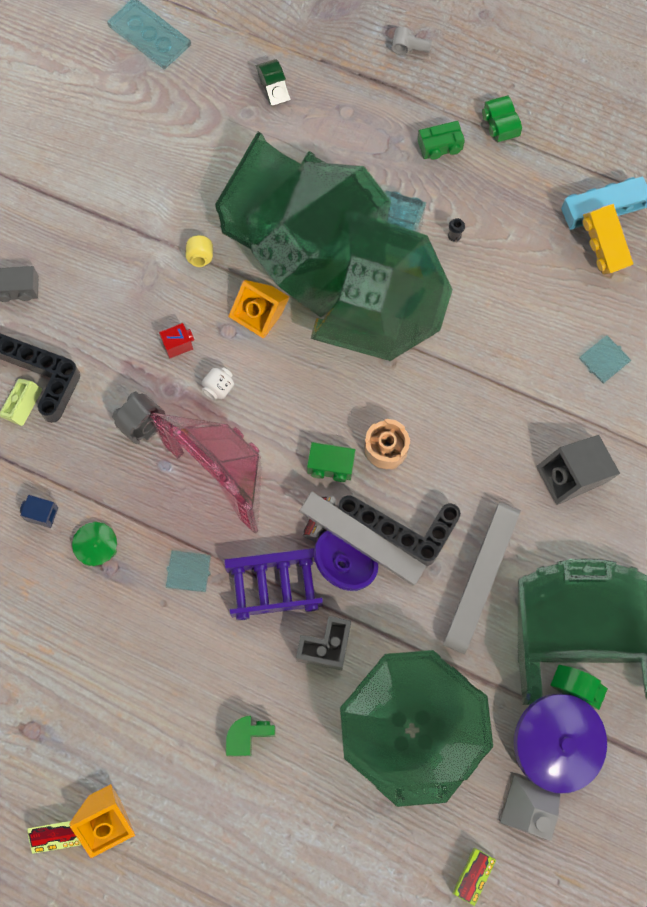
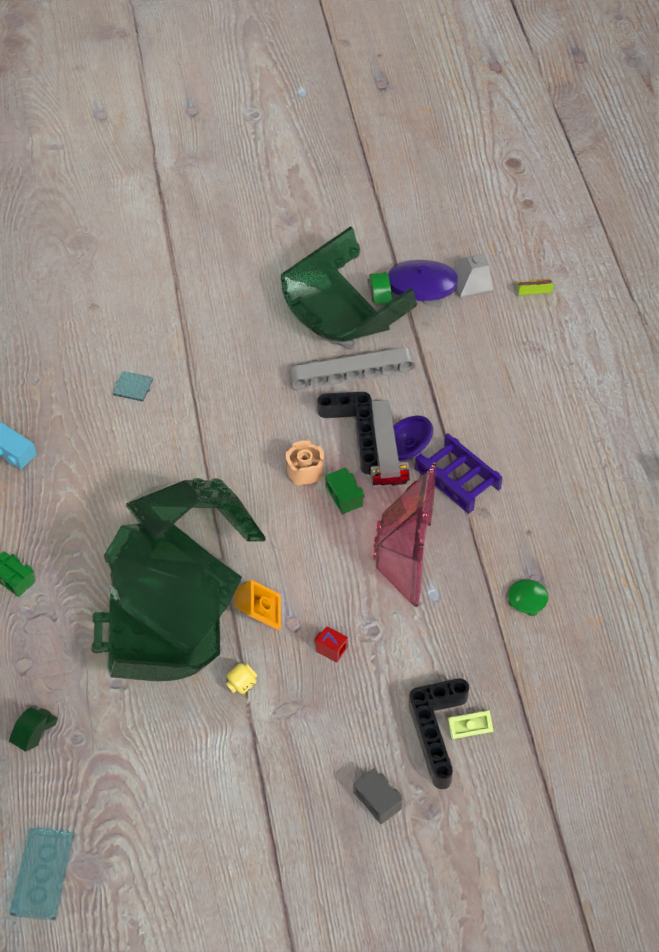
camera: 125 degrees left, 20 degrees down
dark blue brick [20,495,59,528] -> none
dark grey brick [112,391,166,444] -> none
clear light blue piece [166,550,211,592] -> none
white head [202,367,234,400] -> none
green brick [226,716,276,757] -> none
dark grey brick [296,616,351,671] -> none
clear green windscreen [340,650,494,807] -> none
clear light blue brick [376,190,426,244] -> none
black pin [448,218,465,242] -> none
dark grey slope [536,435,620,505] -> none
yellow brick [583,204,633,274] -> none

